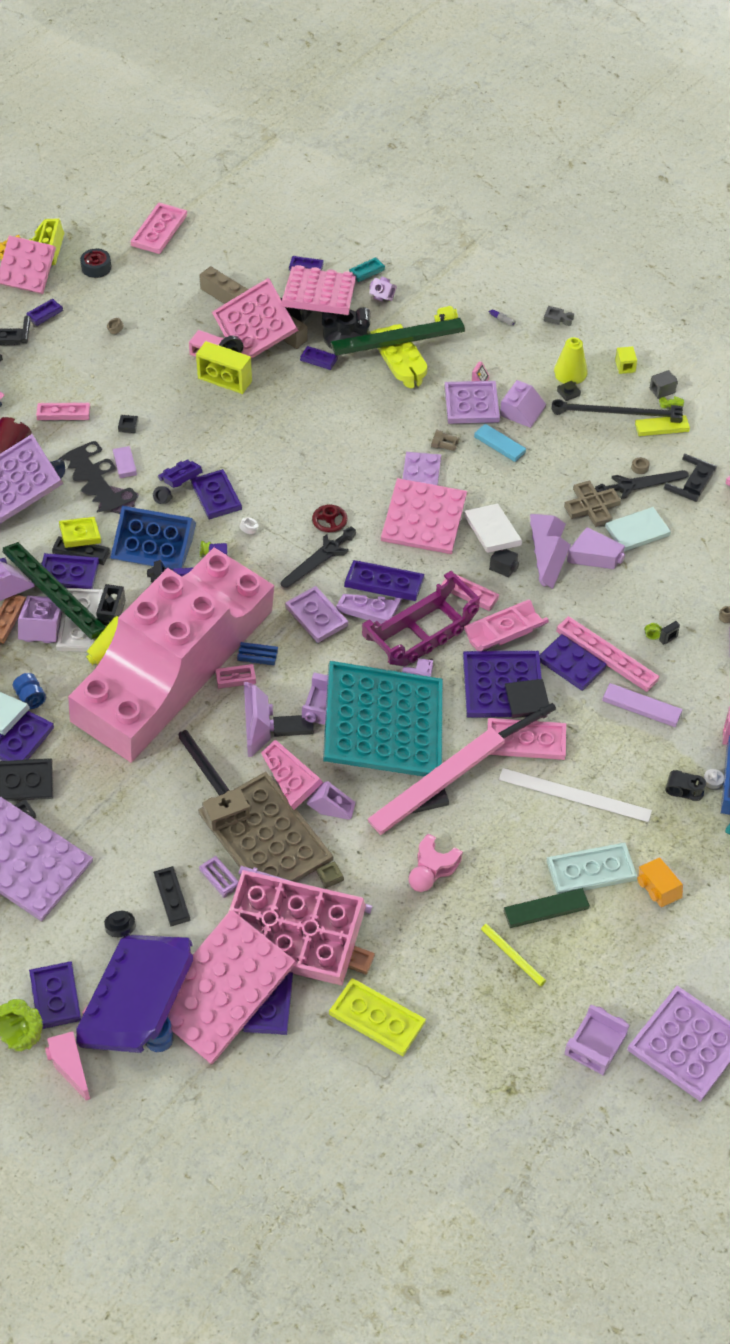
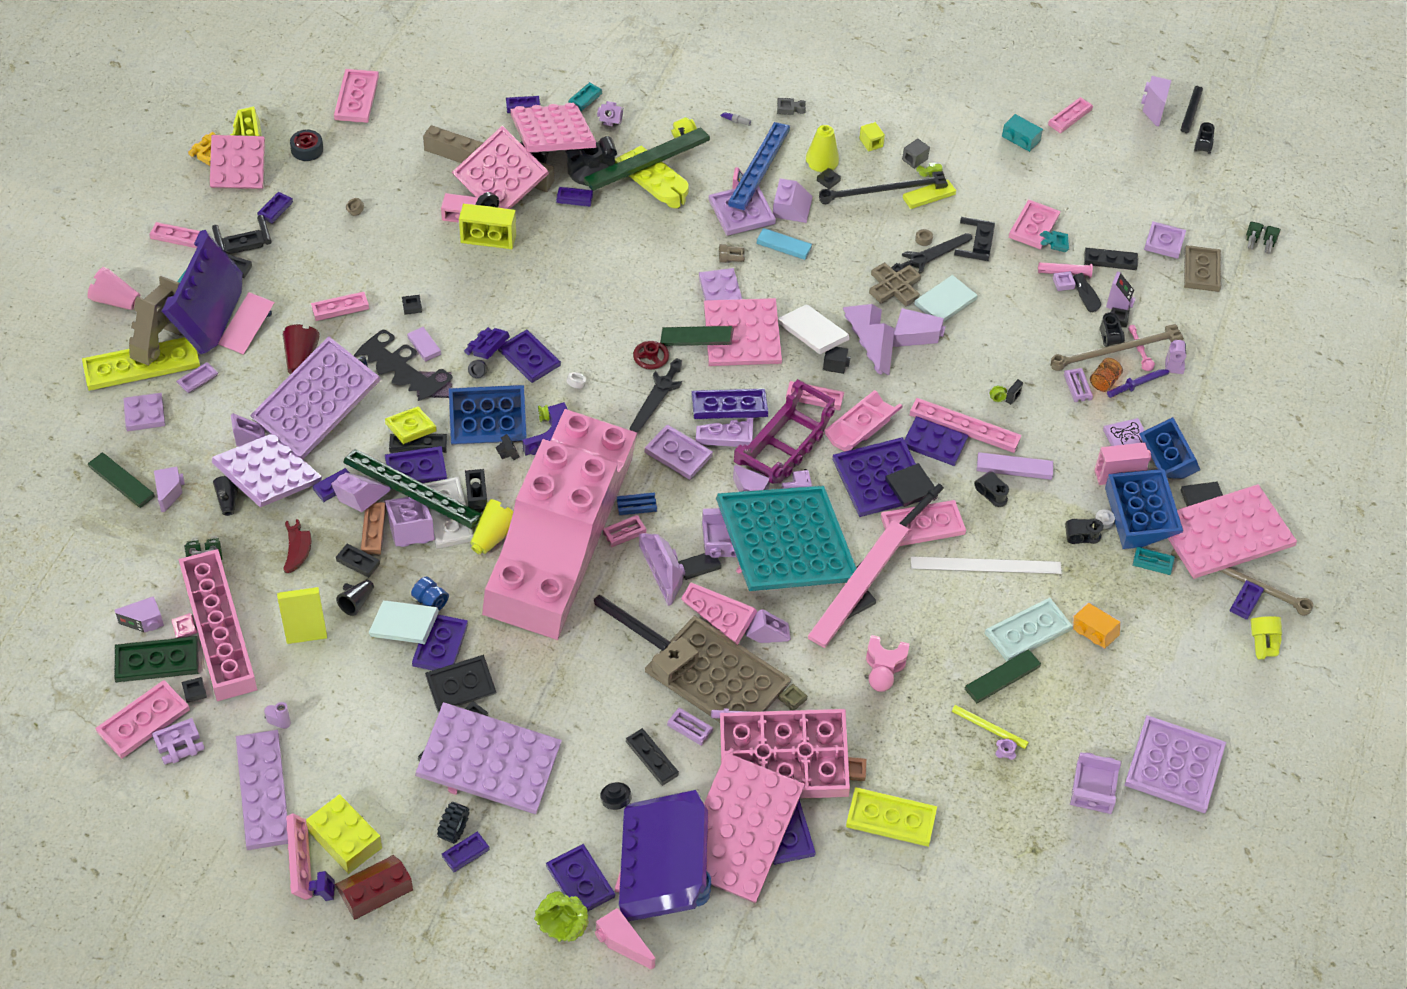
camera: 20 degrees left, 0 degrees up
none -> dark green tile [660,326,734,346]
none -> blue tile [728,122,790,210]
none -> lavender slope [733,464,770,492]
none -> black piece [974,471,1009,507]
none -> lavender plate [995,739,1017,760]

